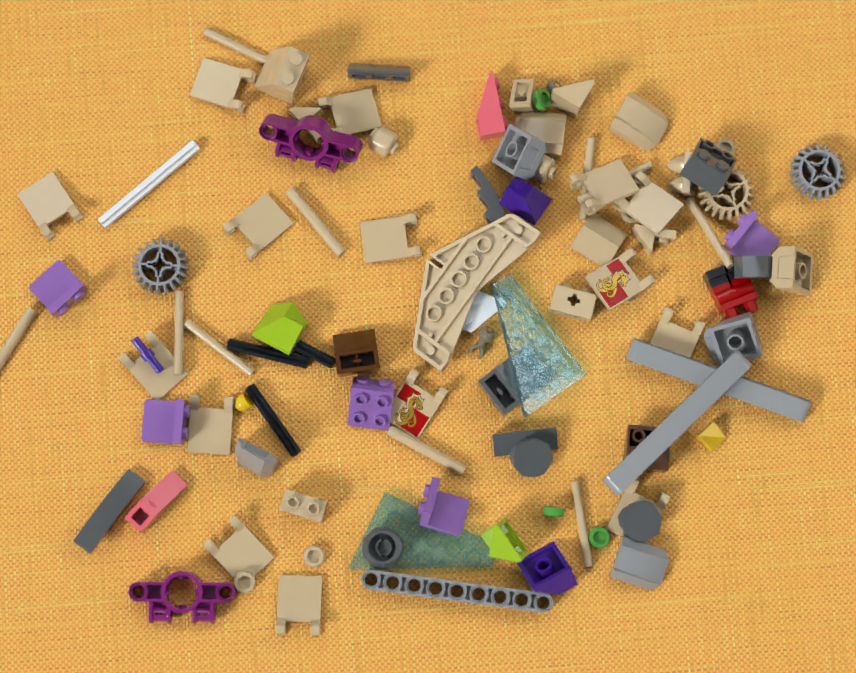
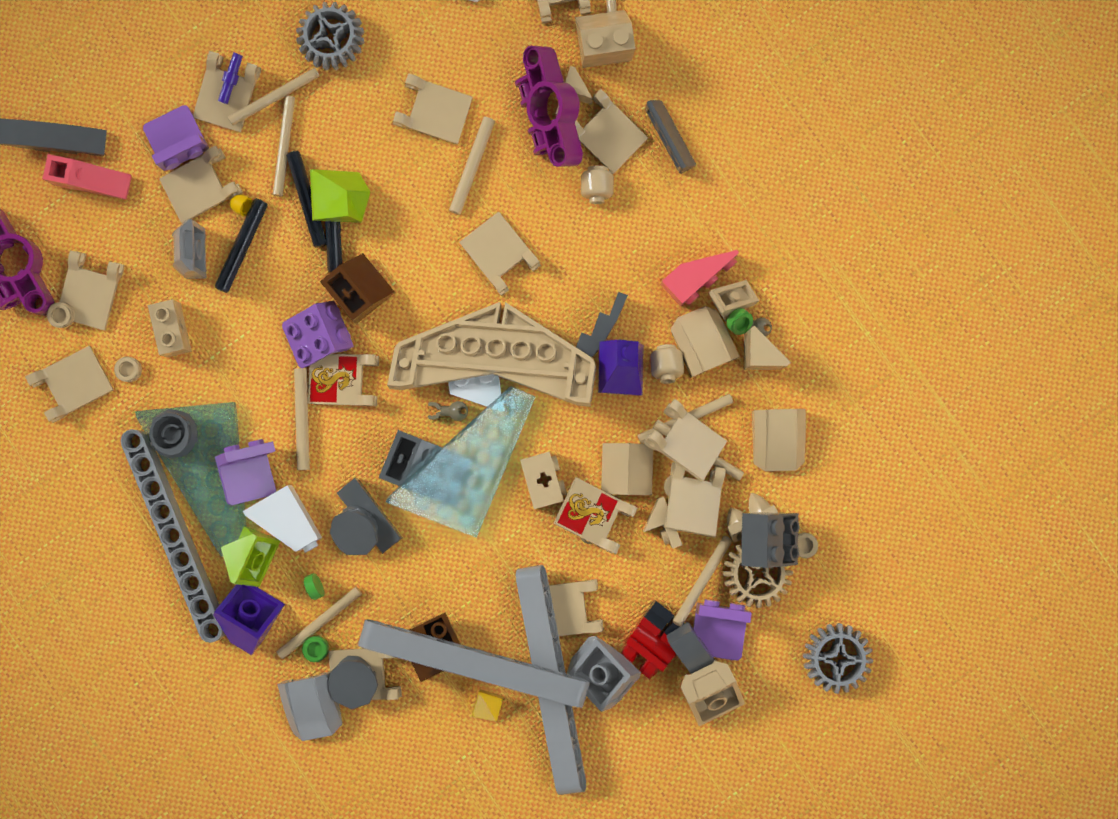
camera: 65 degrees right, 5 degrees up
light grey slope [492,123,547,180] -> none
none -> white slope [243,485,322,553]

